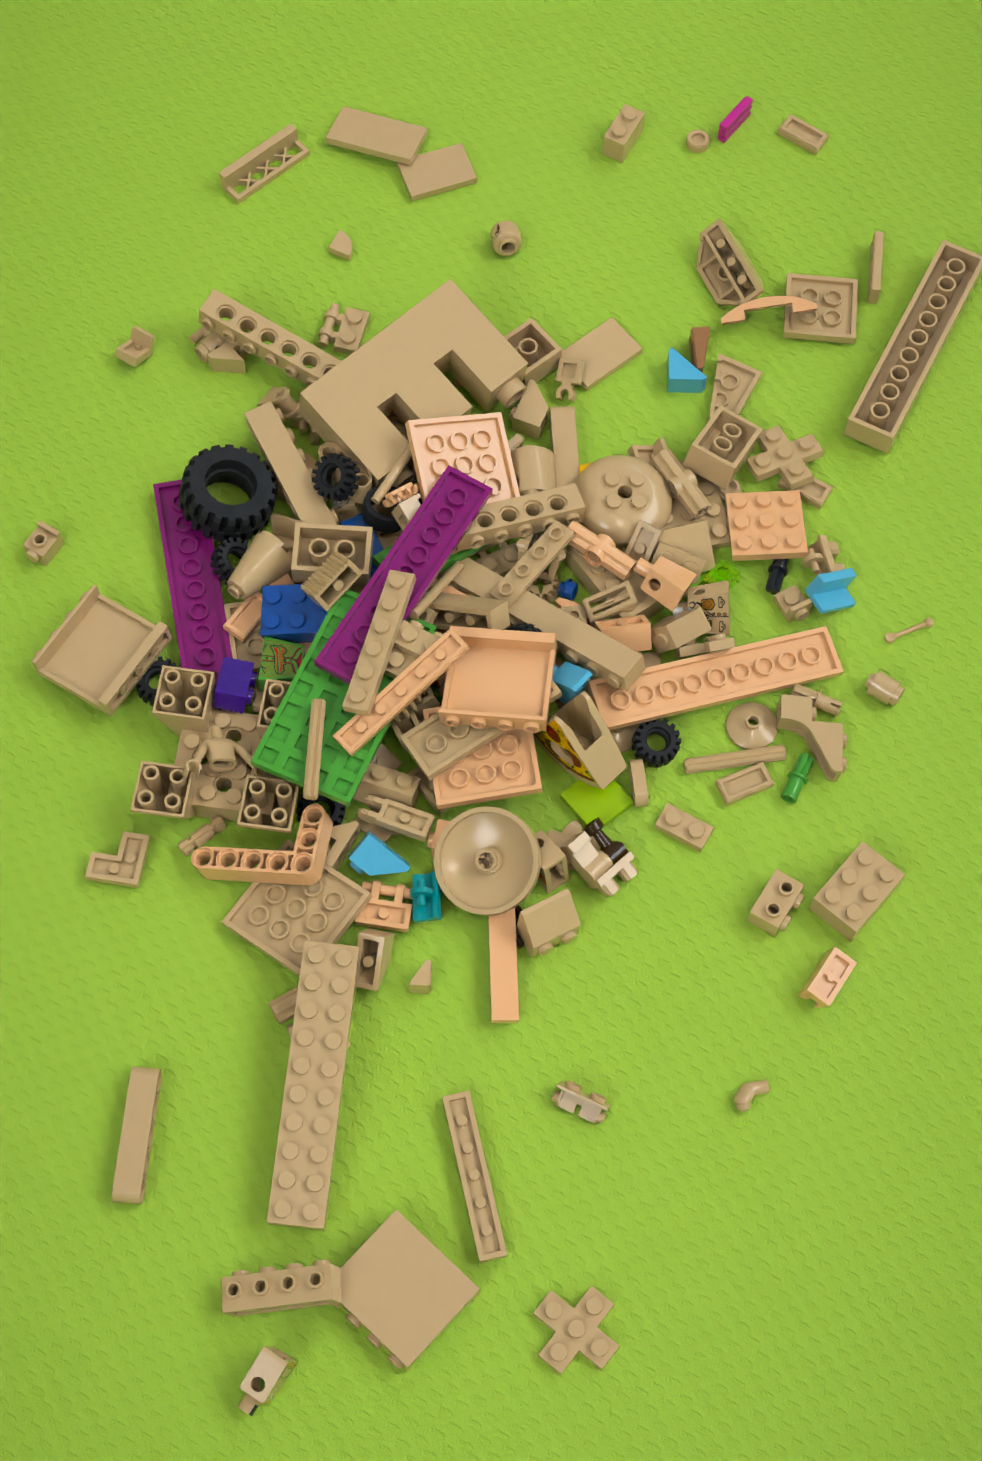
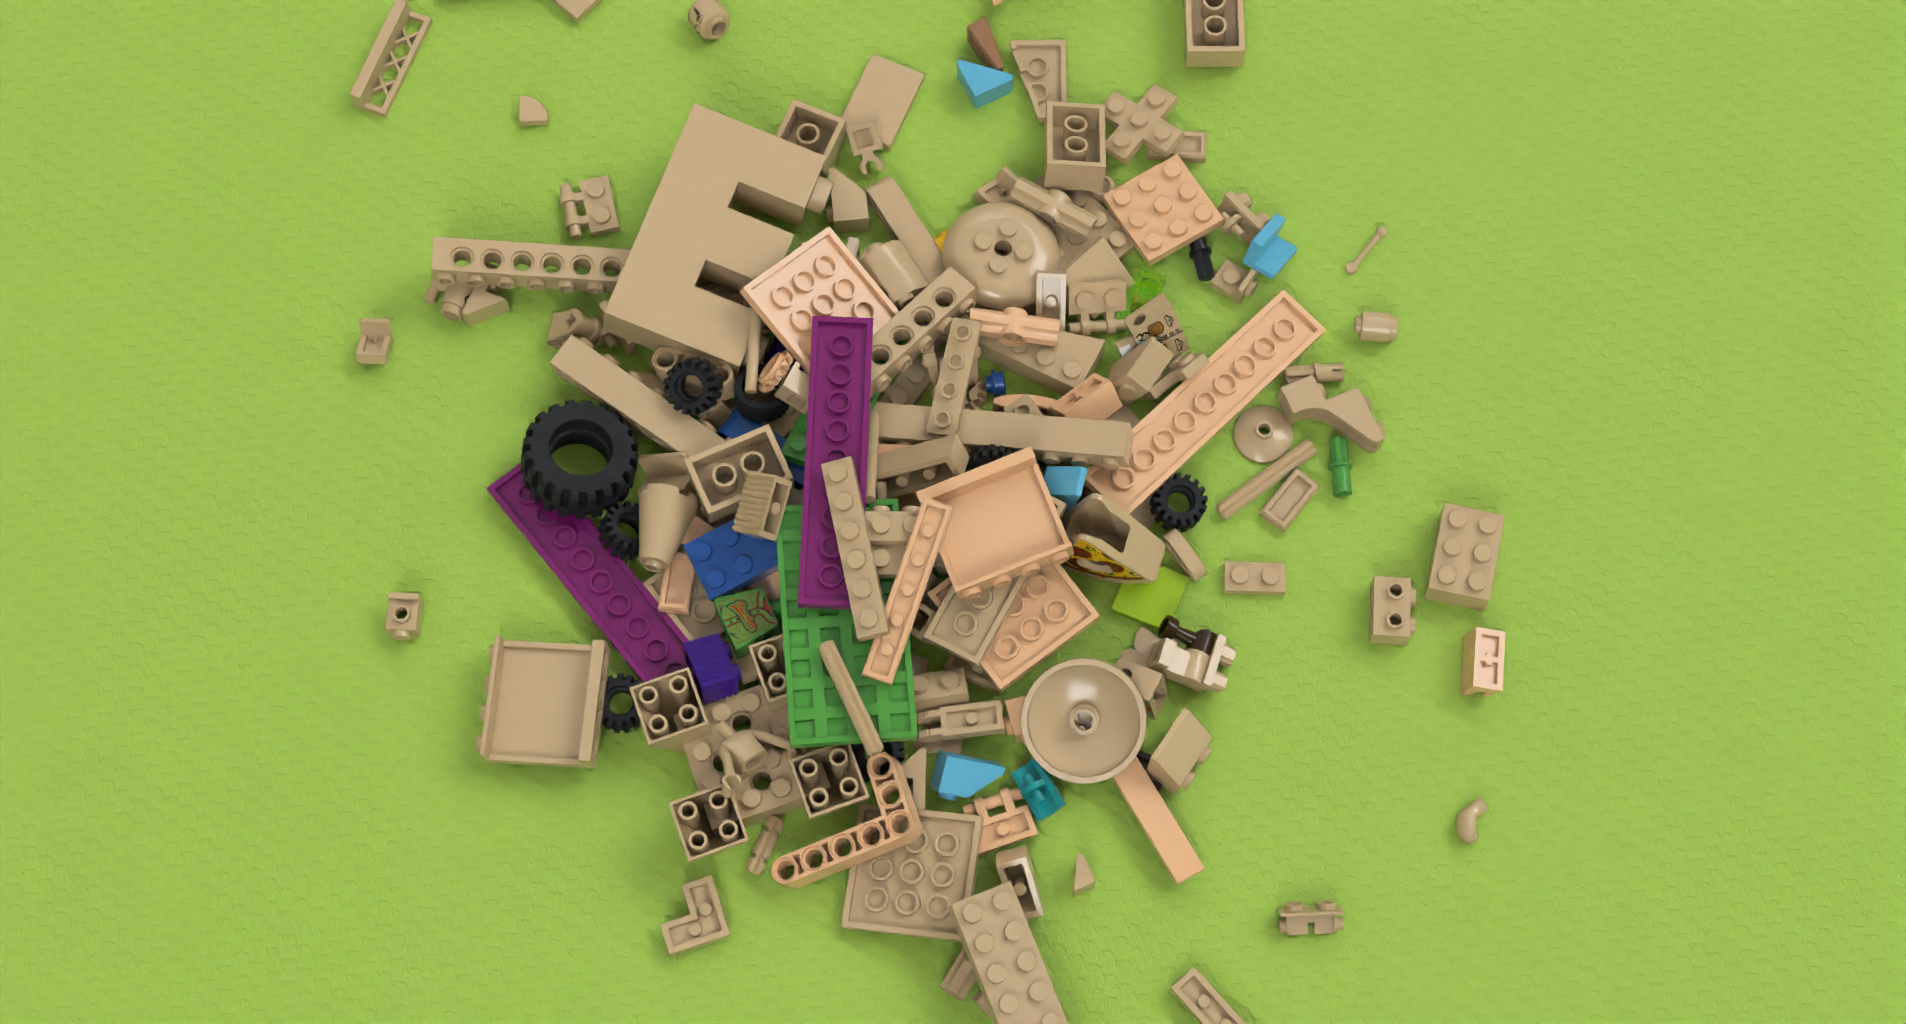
camera: 25 degrees left, 5 degrees up
tan tile [582,580,639,625] -> none
light nougat torso [633,557,697,612] -> none

